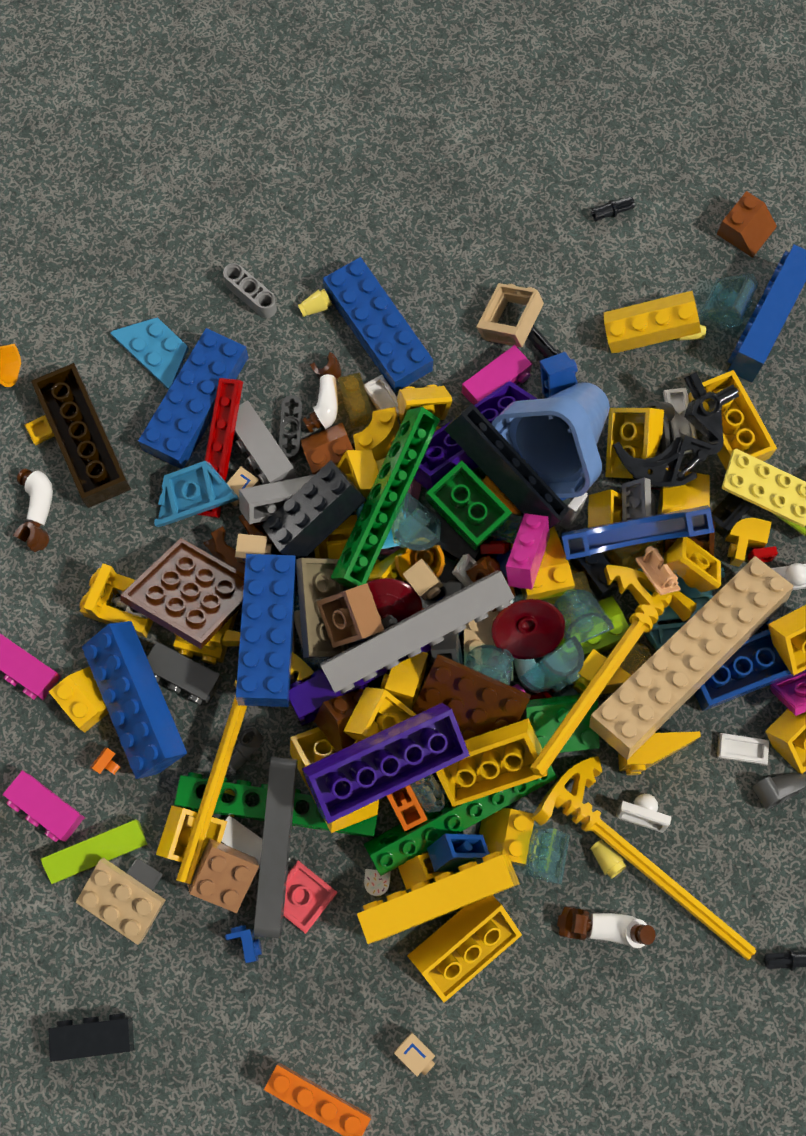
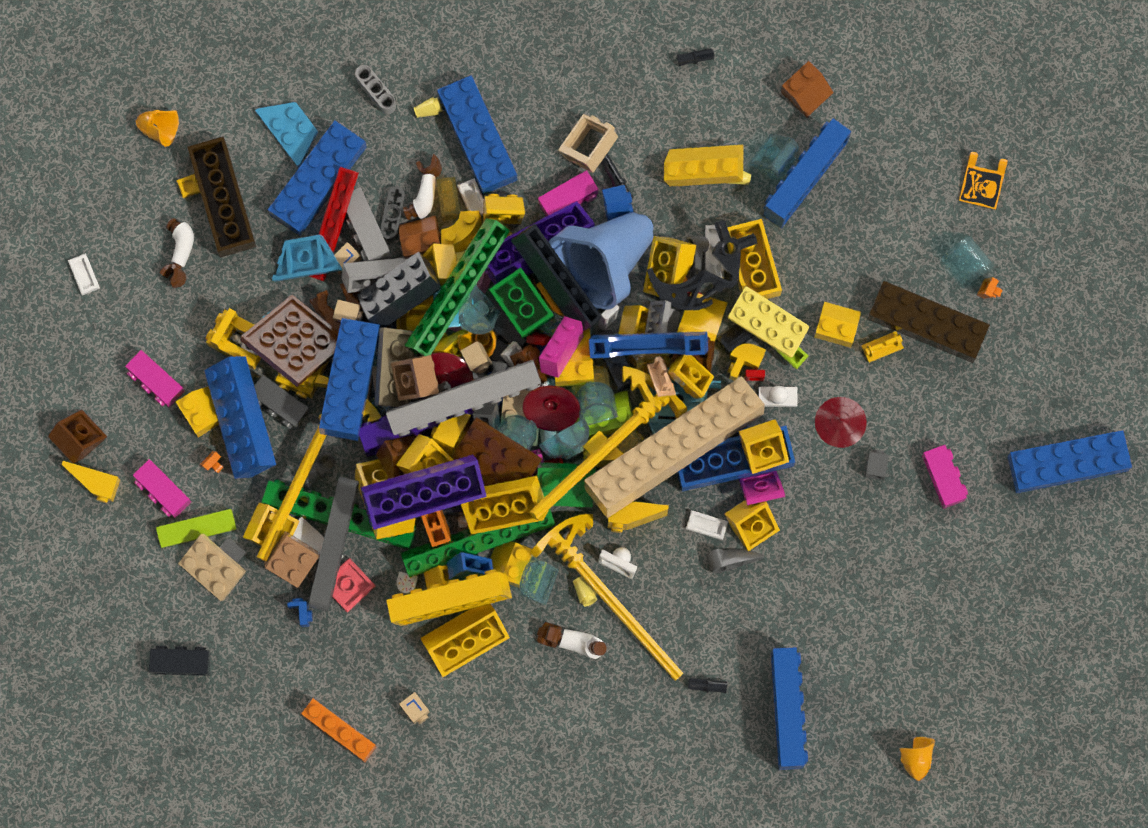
camera: 10 degrees right, 5 degrees up
clear light blue beam [411,774,445,813] -> none

